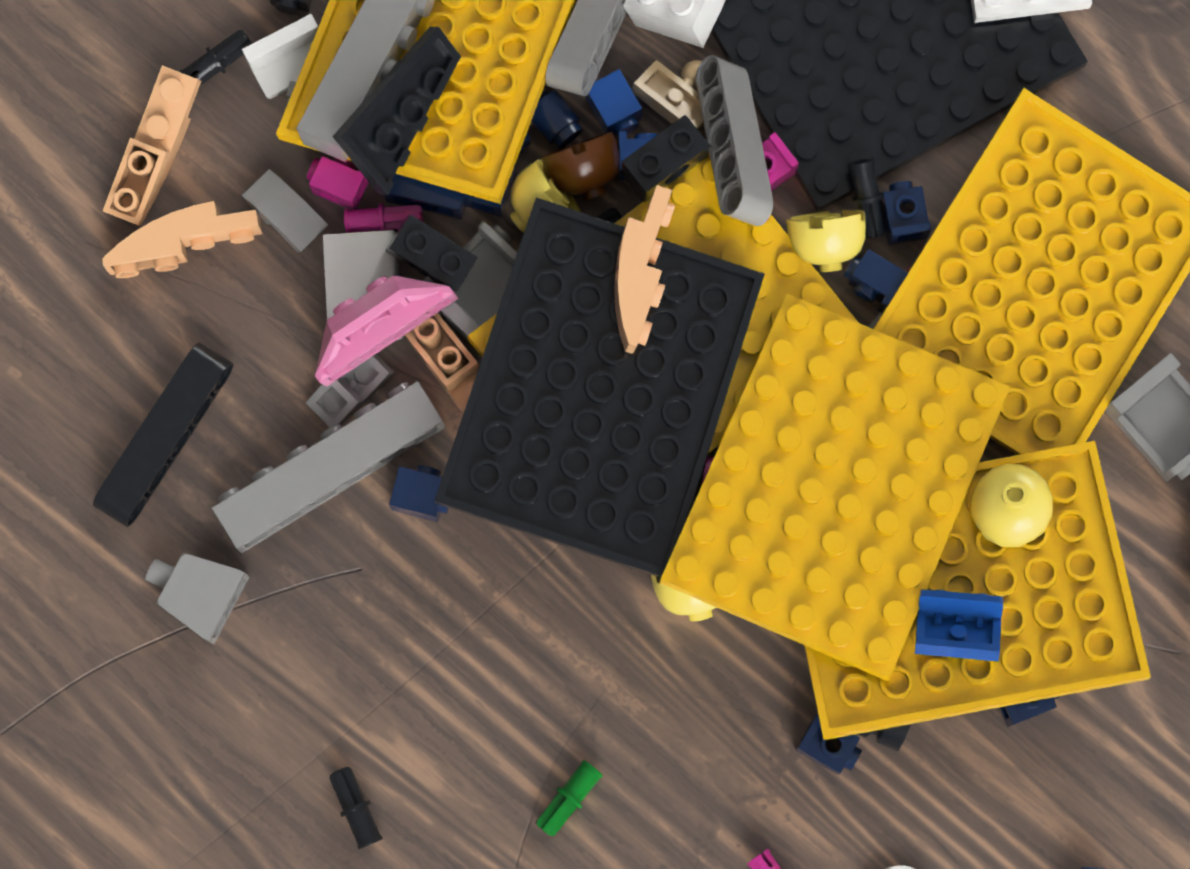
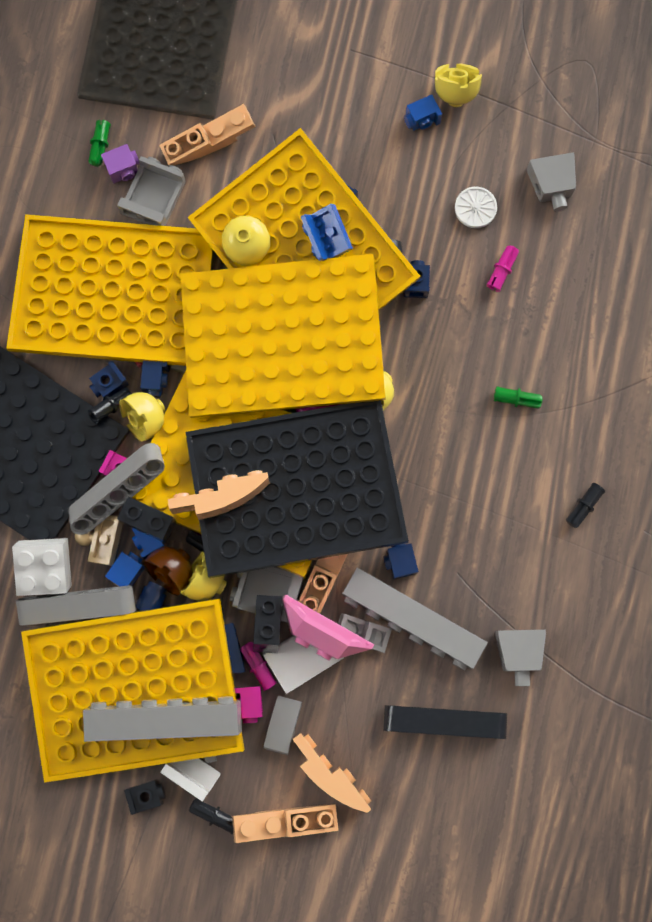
camera: 120 degrees left, 0 degrees up
black wing [332,27,461,195] -> none

